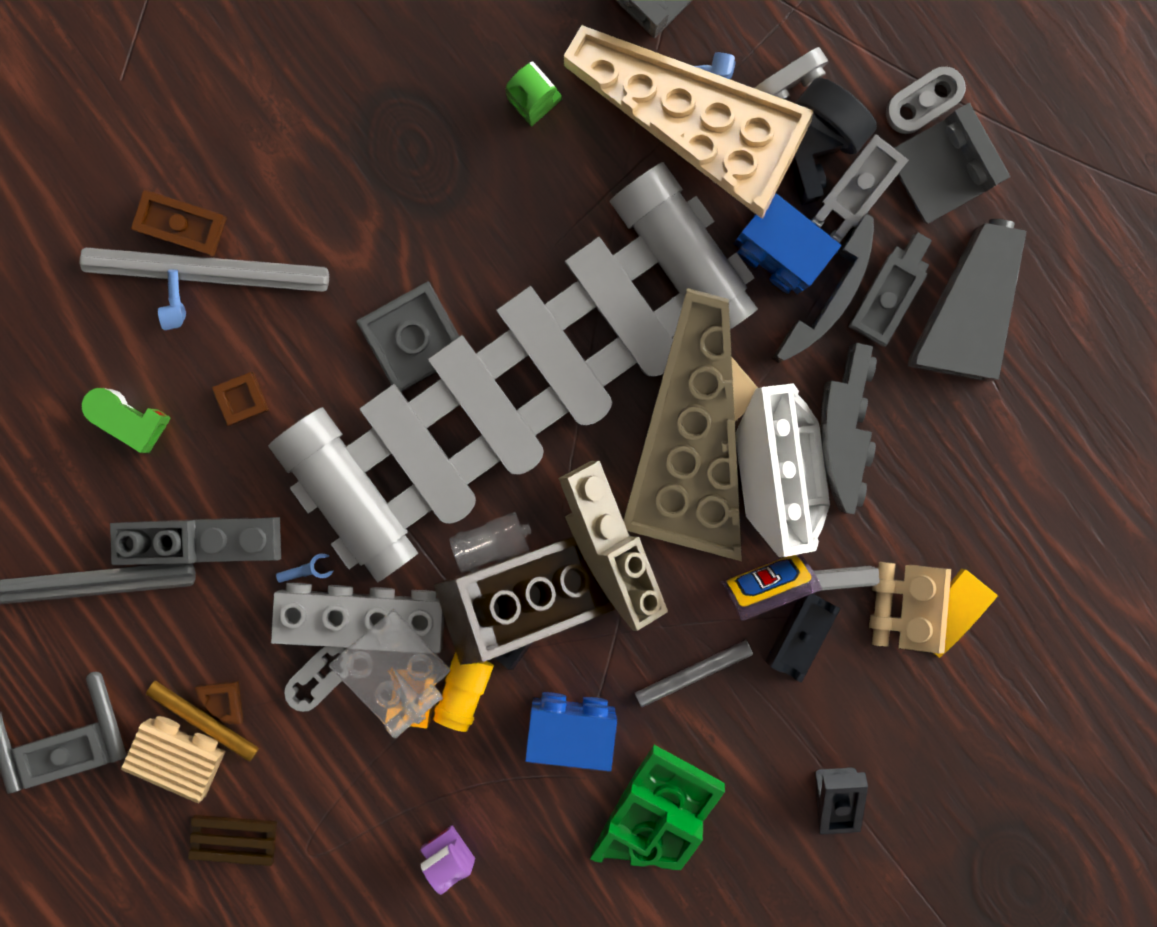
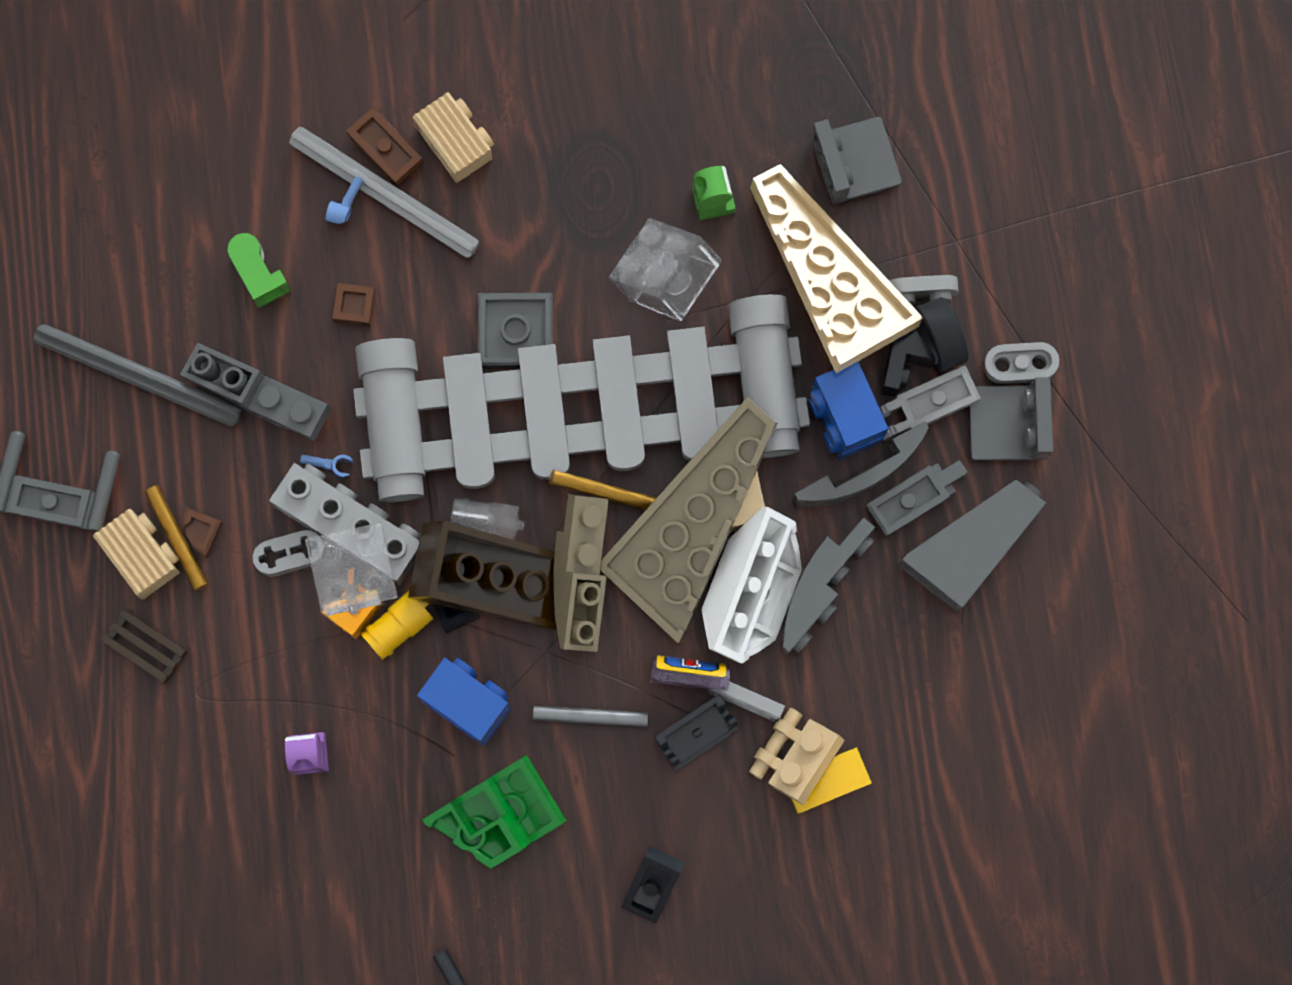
camera: 25 degrees right, 10 degrees down
medium blue hand [694,52,736,79] -> none
none -> tan brick [413,92,494,183]
none -> pearl gold bar [549,469,656,510]
none -> clear brick [608,217,722,322]

